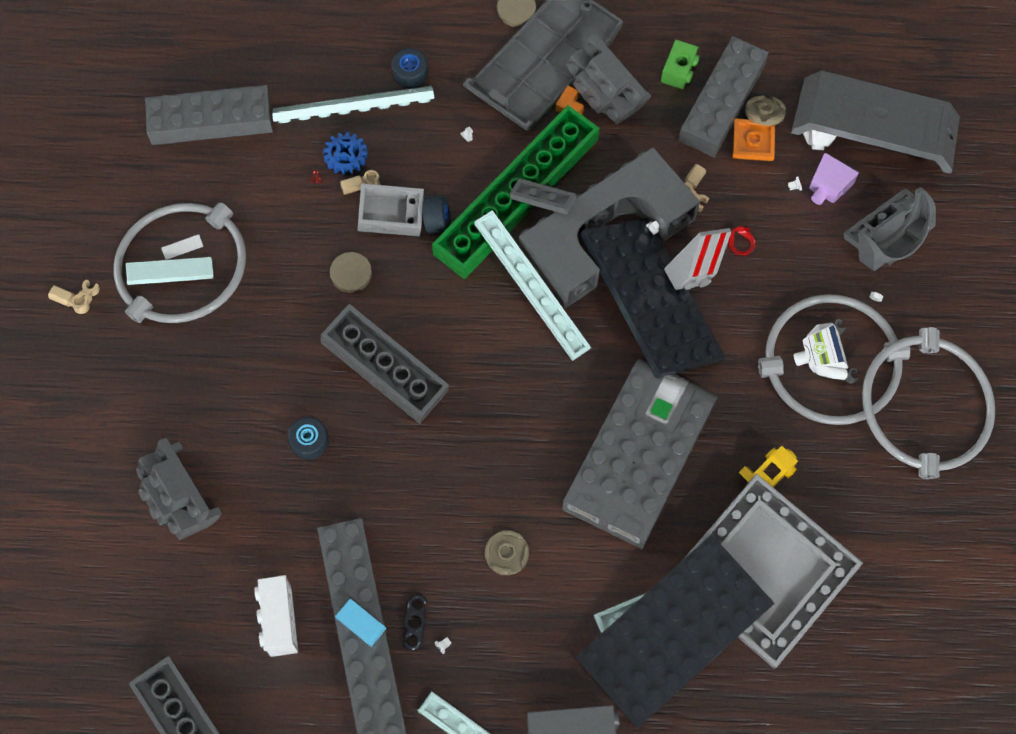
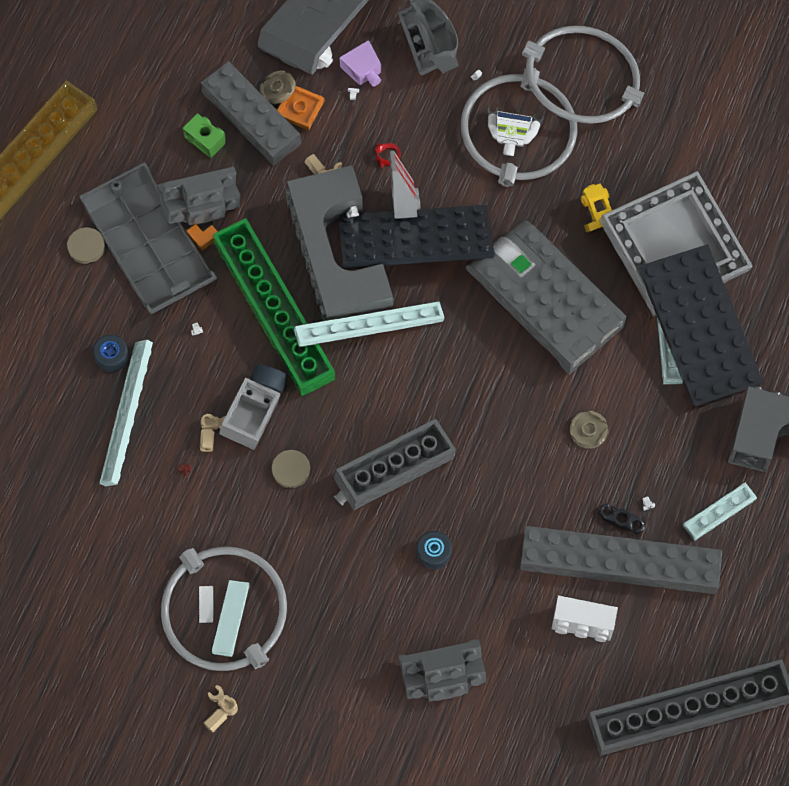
camera: 70 degrees left, 0 degrees up
dark grey brick [145,85,273,145] -> none
blue gear [323,132,368,176] -> none
medium azure tile [335,599,386,647] -> none
dark grey plate [510,178,576,215] -> none

